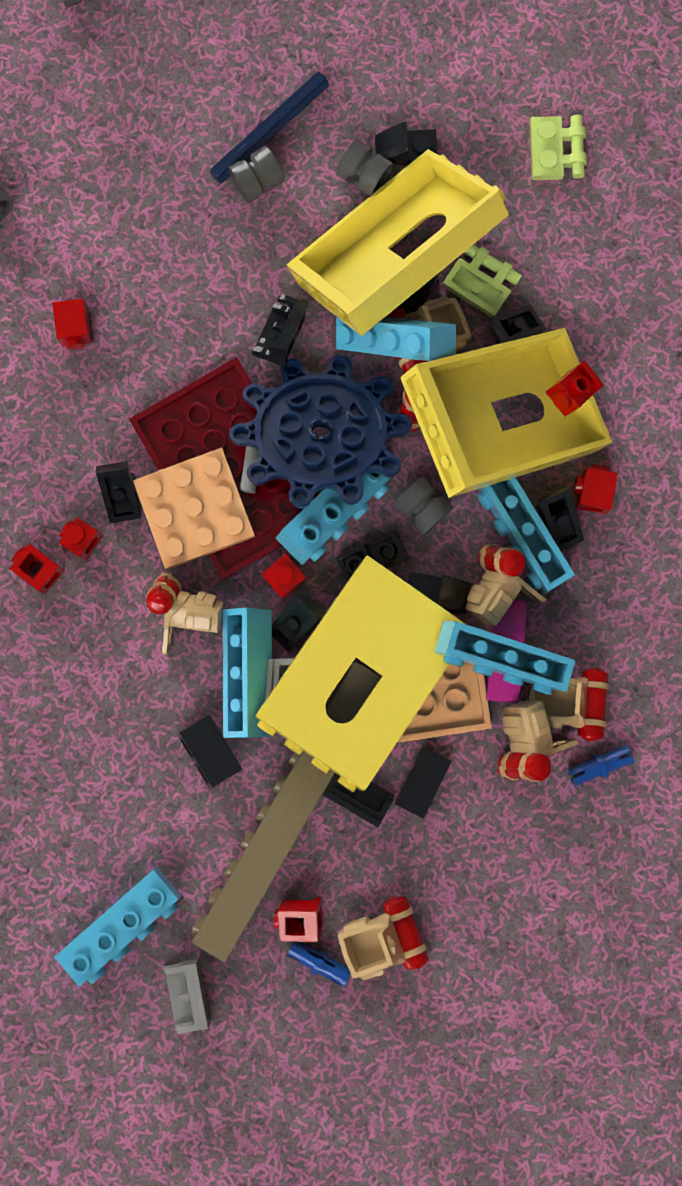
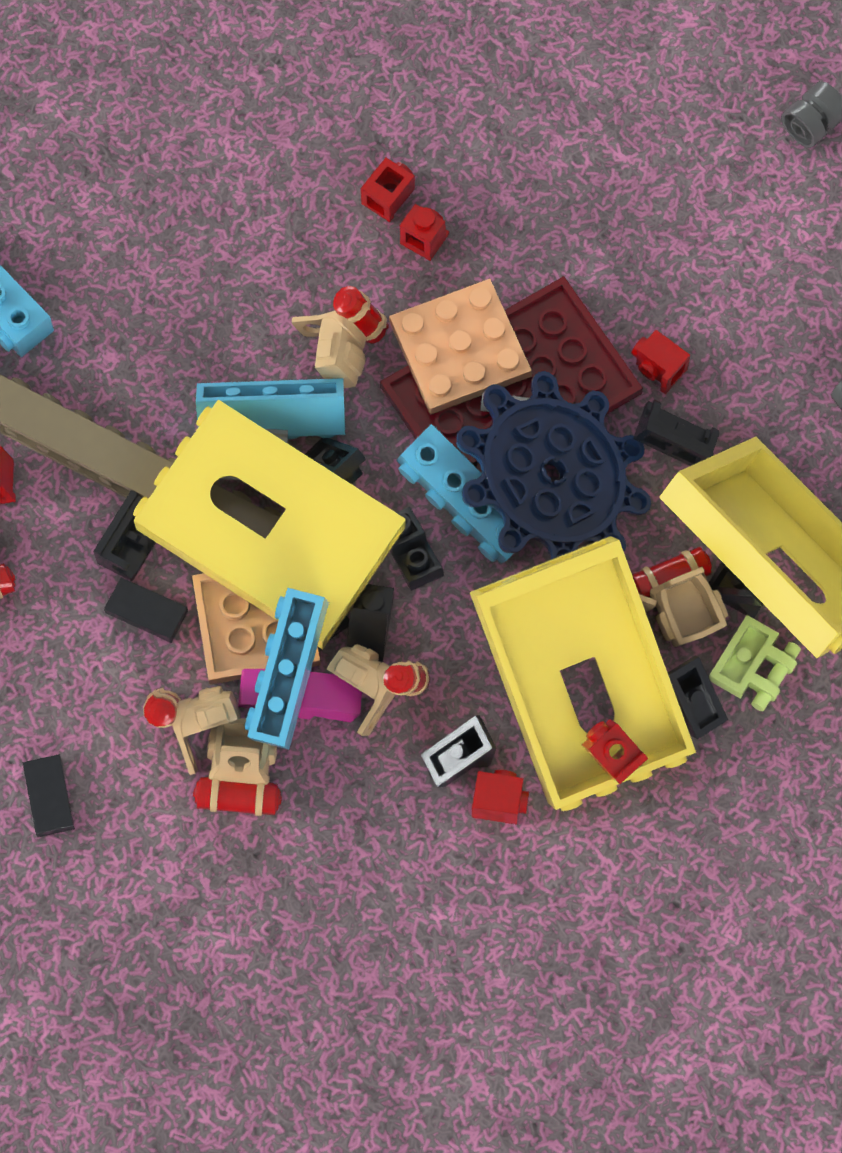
camera: 90 degrees right, 15 degrees down
red brick [52,298,93,350] -> none
black slope [96,461,141,524] -> none
black hinge [177,714,242,789] -> none
red brick [261,554,307,601] -> none
medium azure brick [336,317,456,361] -> none
dark grey wheel [394,476,453,536] -> none
medium azure brick [477,477,575,595] -> none
blue pin [567,745,634,787] -> none
none -> black tile [22,754,75,837]
none -> red brick [631,330,690,395]

